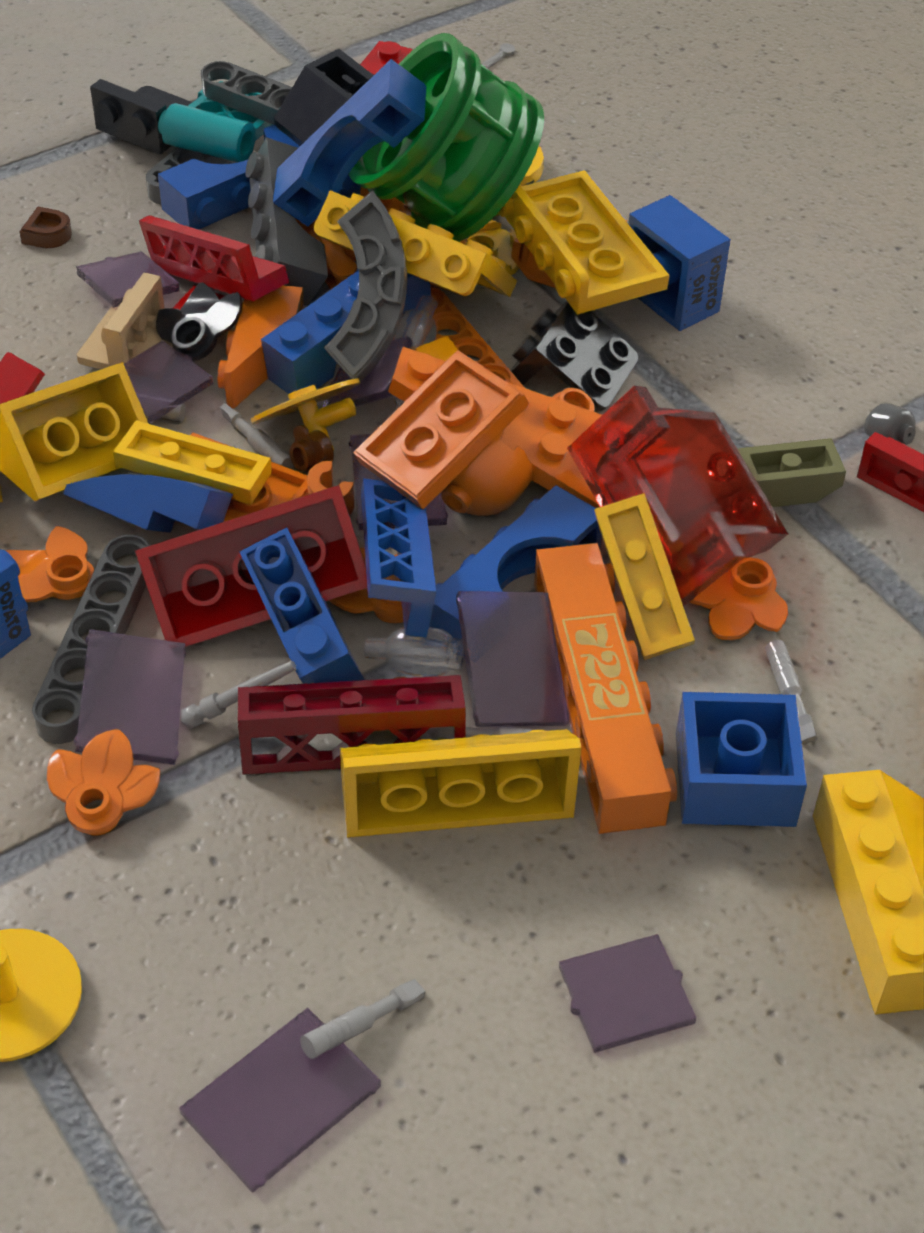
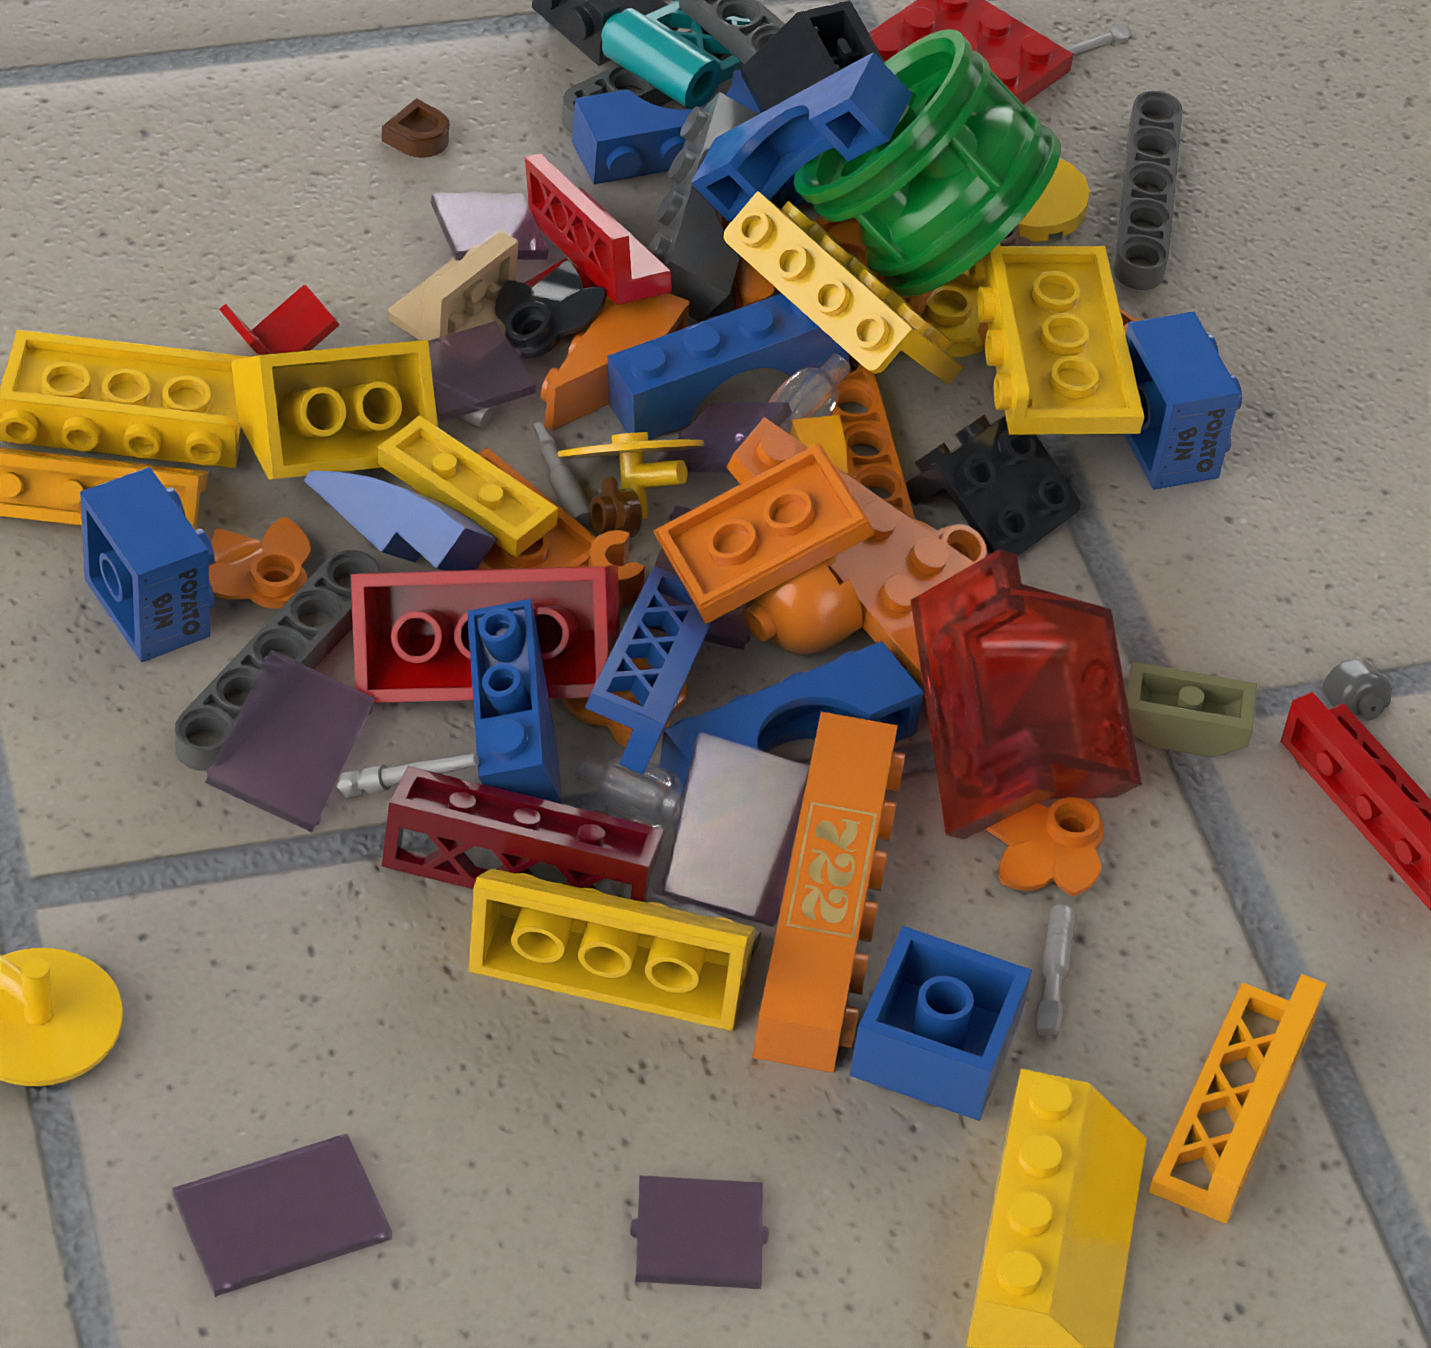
camera: 15 degrees right, 0 degrees up
orange plate [47,729,161,836] -> none
light grey piece [300,979,426,1059] -> none
dark grey tile [324,191,407,382] -> none
yellow plate [594,493,695,660] -> none
none -> dark grey beam [1114,91,1183,290]

